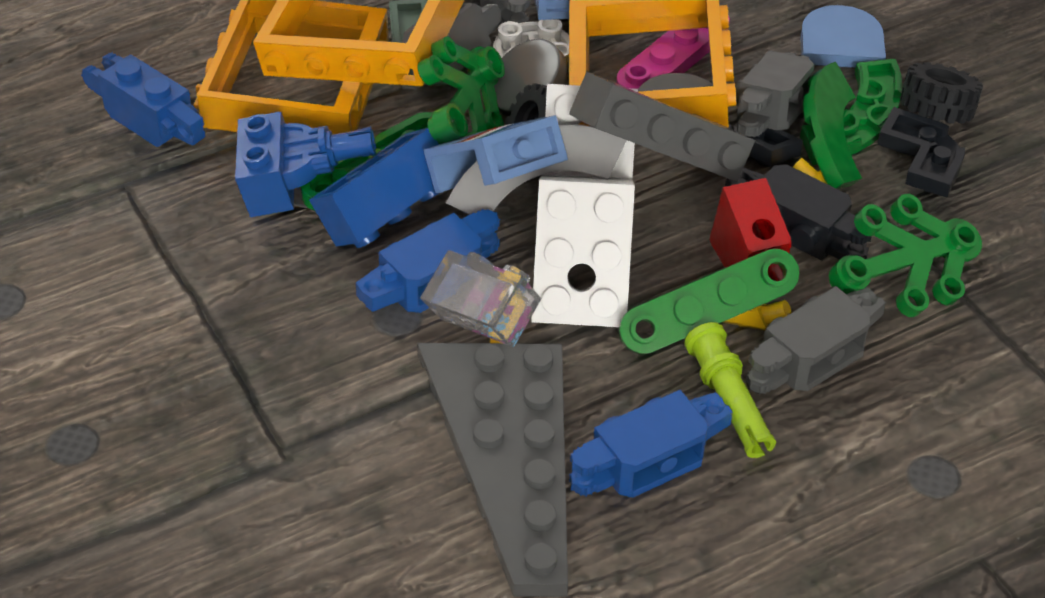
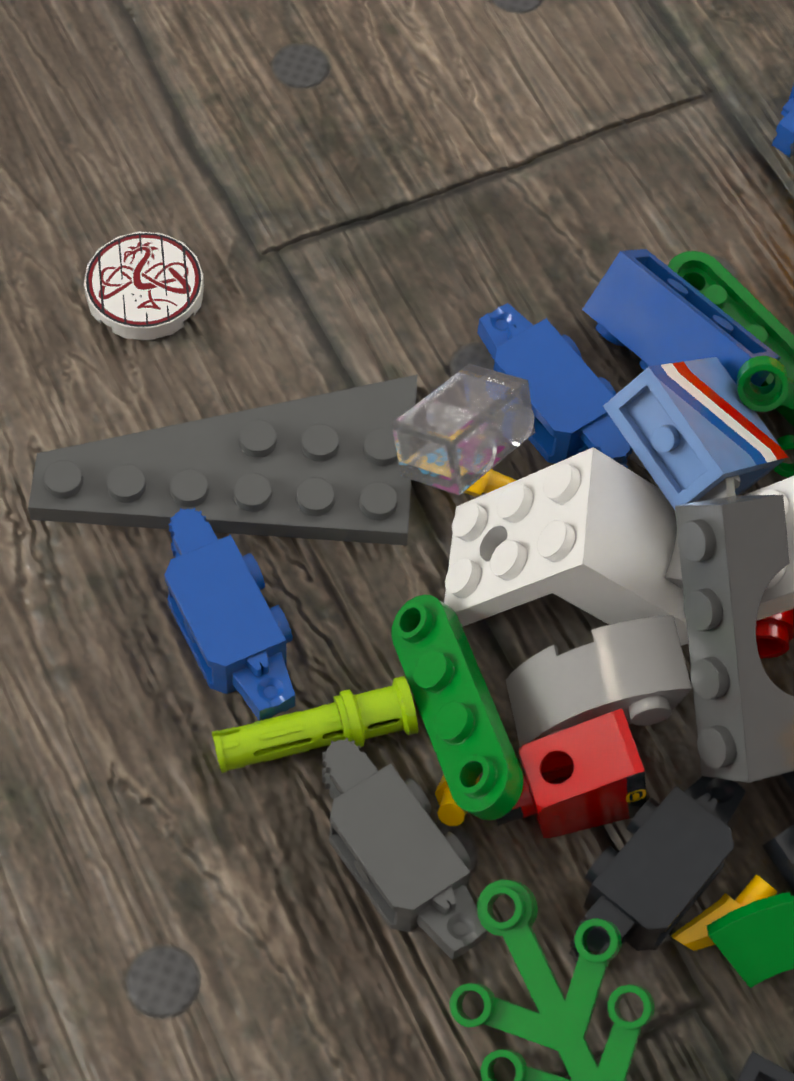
camera: 90 degrees right, 15 degrees up
blue brick [235,111,376,217] -> none
none -> white tile [84,232,204,340]
none -> light grey brick [506,615,692,747]

